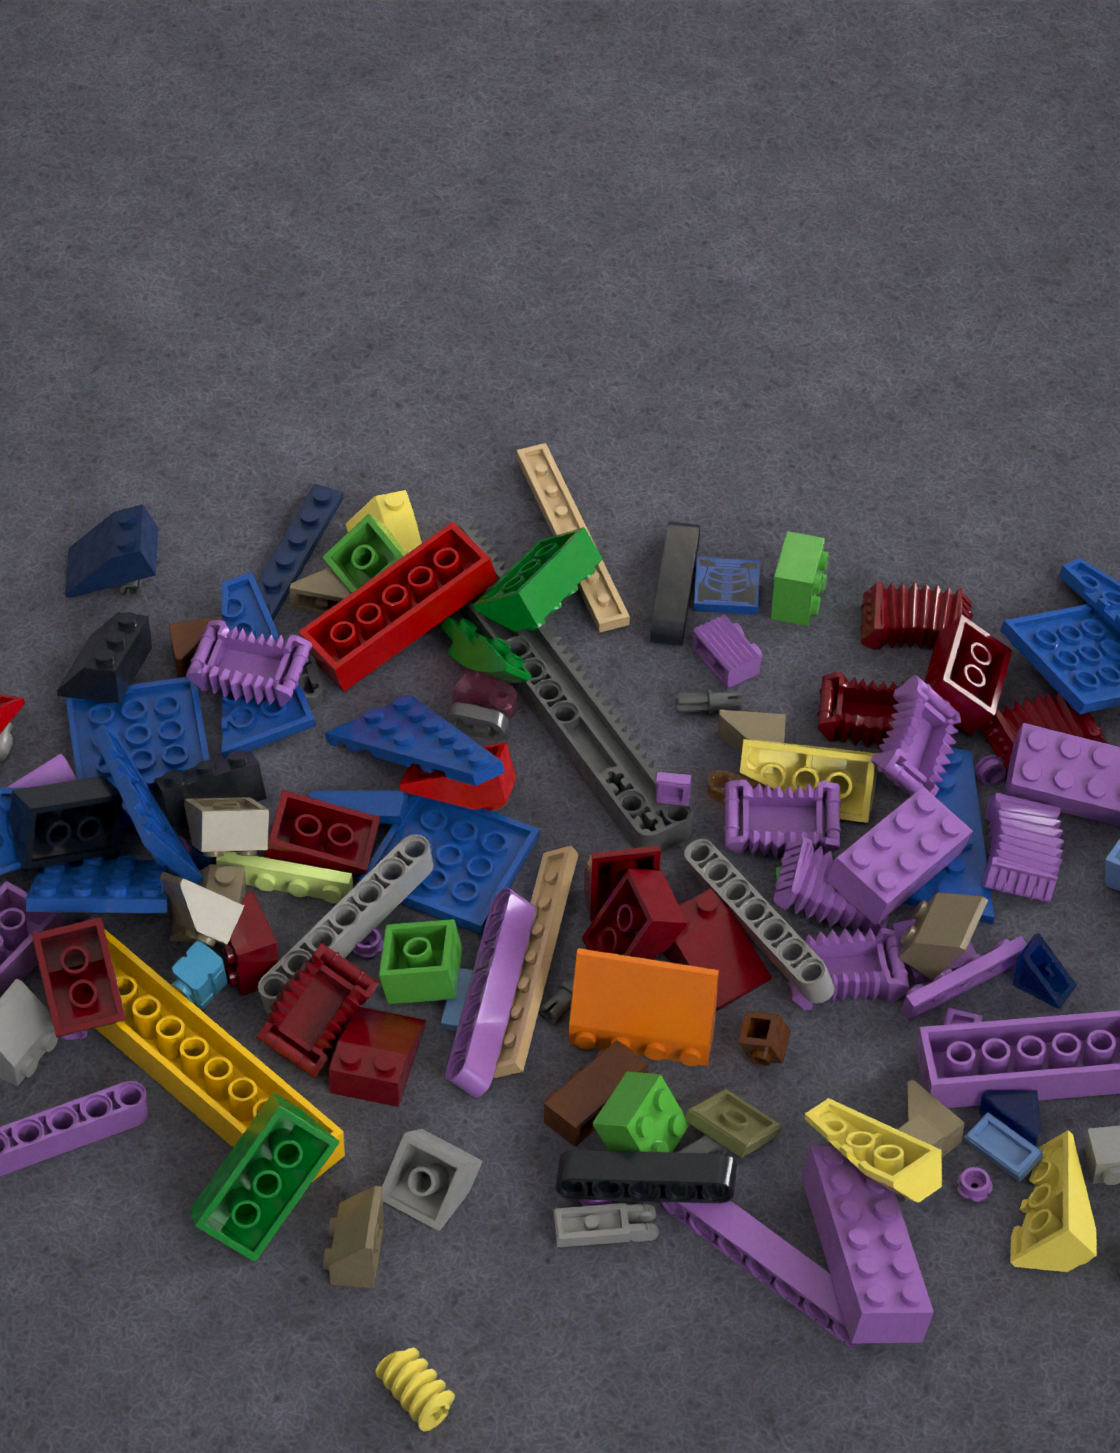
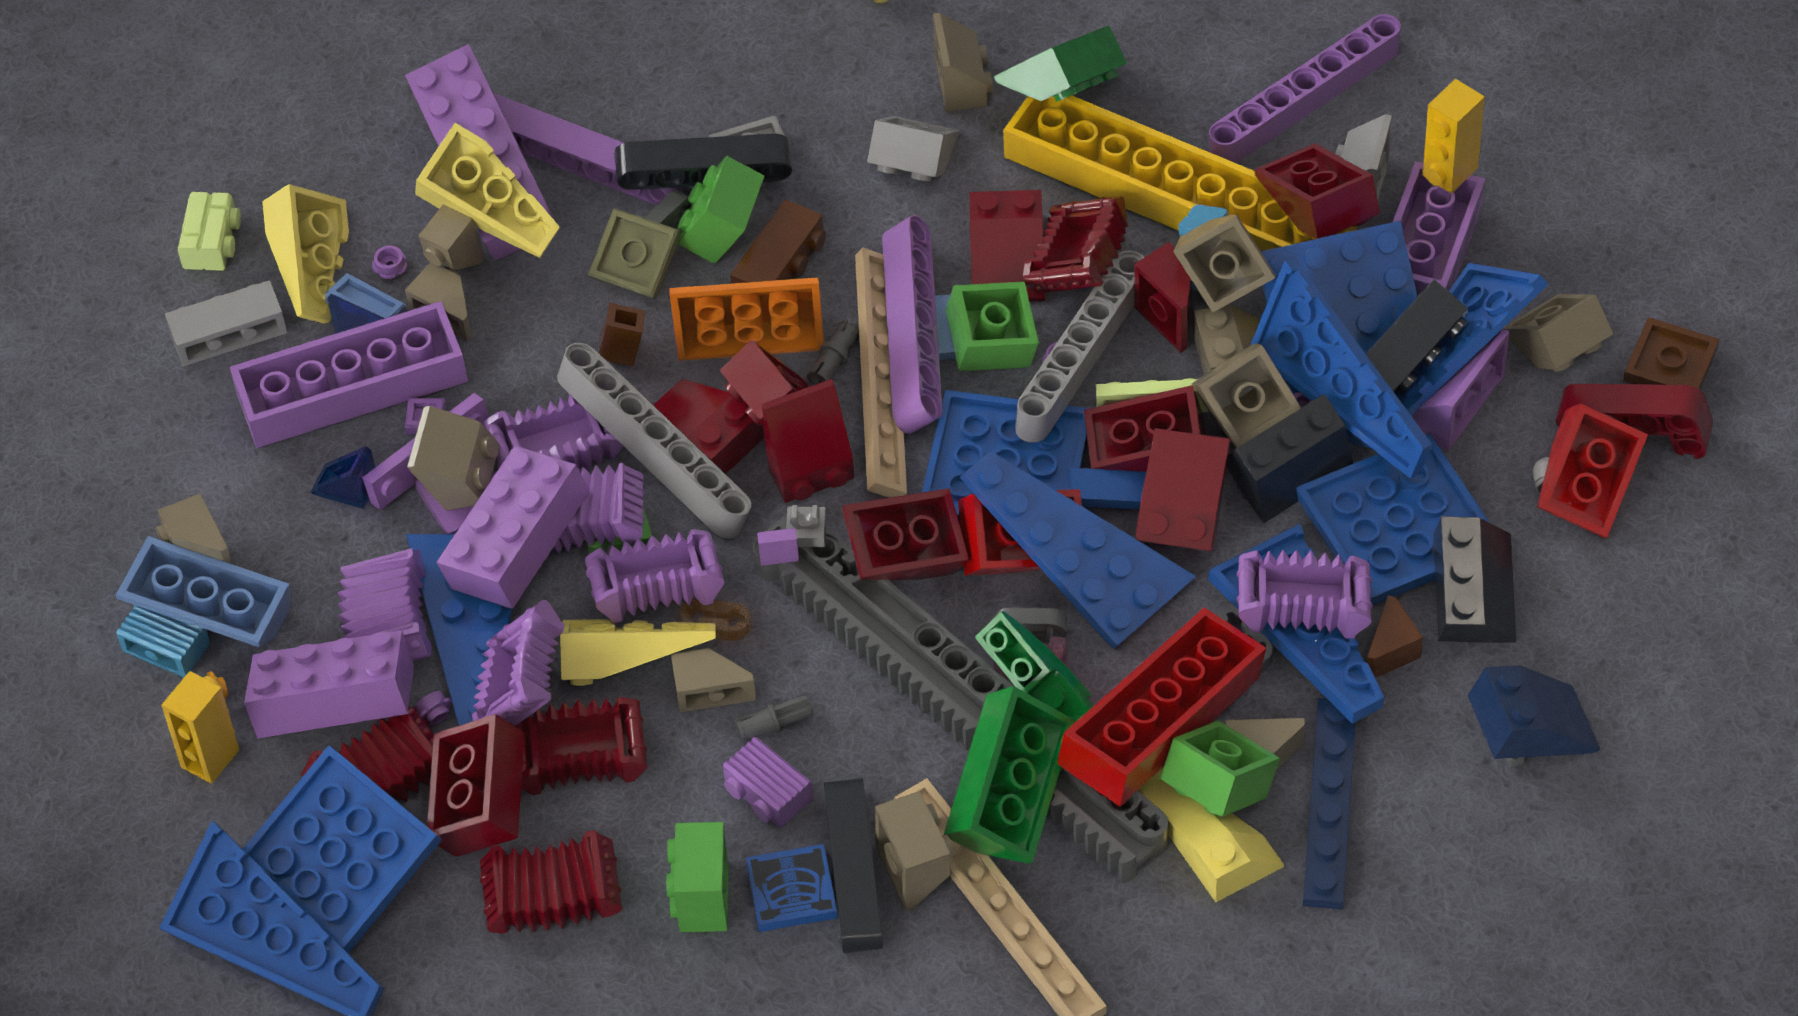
camera: 170 degrees right, 5 degrees up
none -> light grey tile [786,505,826,547]
none -> dark red slope [842,488,969,580]
none -> dark tan slope [875,791,955,911]
none -> dark red slope [1135,428,1230,552]

